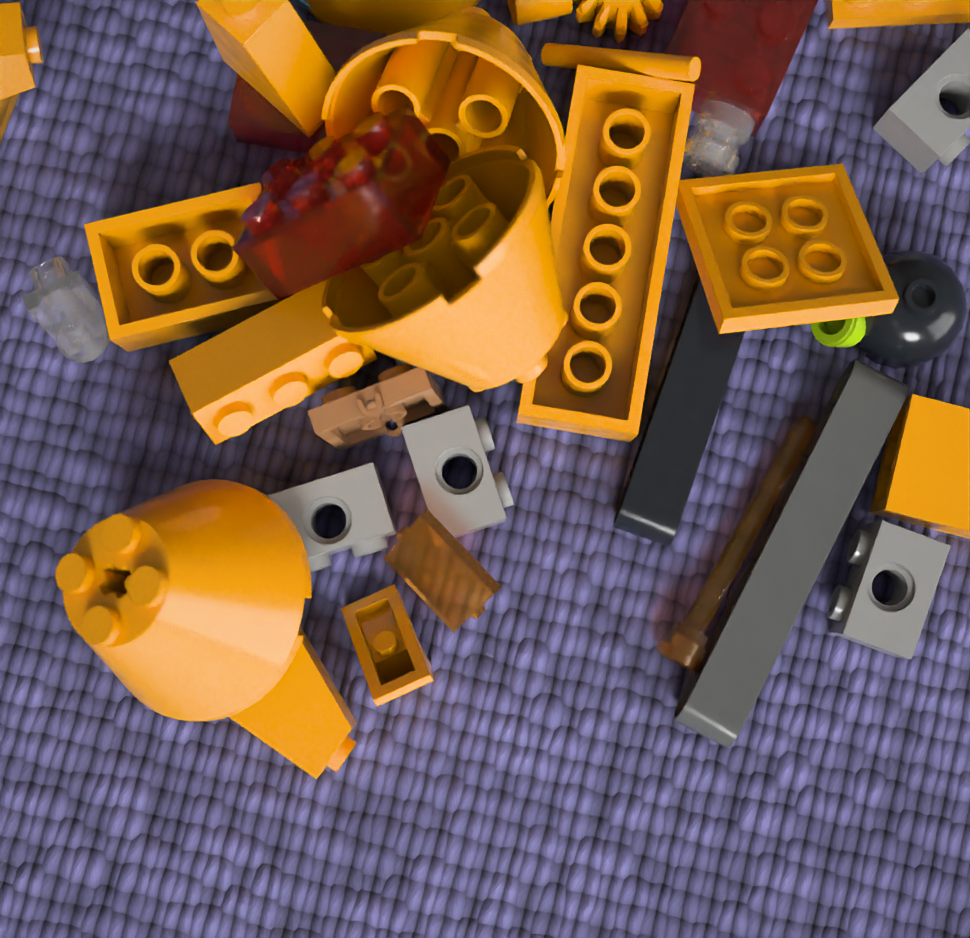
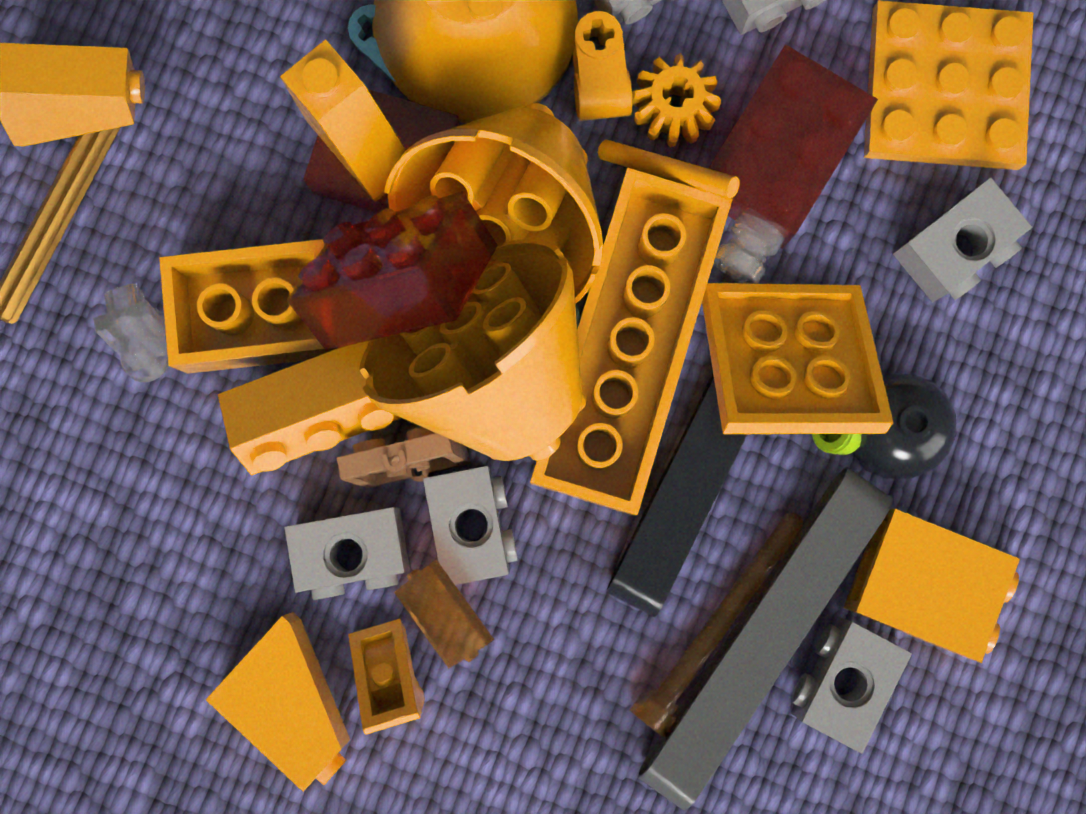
camera: 10 degrees right, 0 degrees up
light orange cone [55,479,312,722] -> none

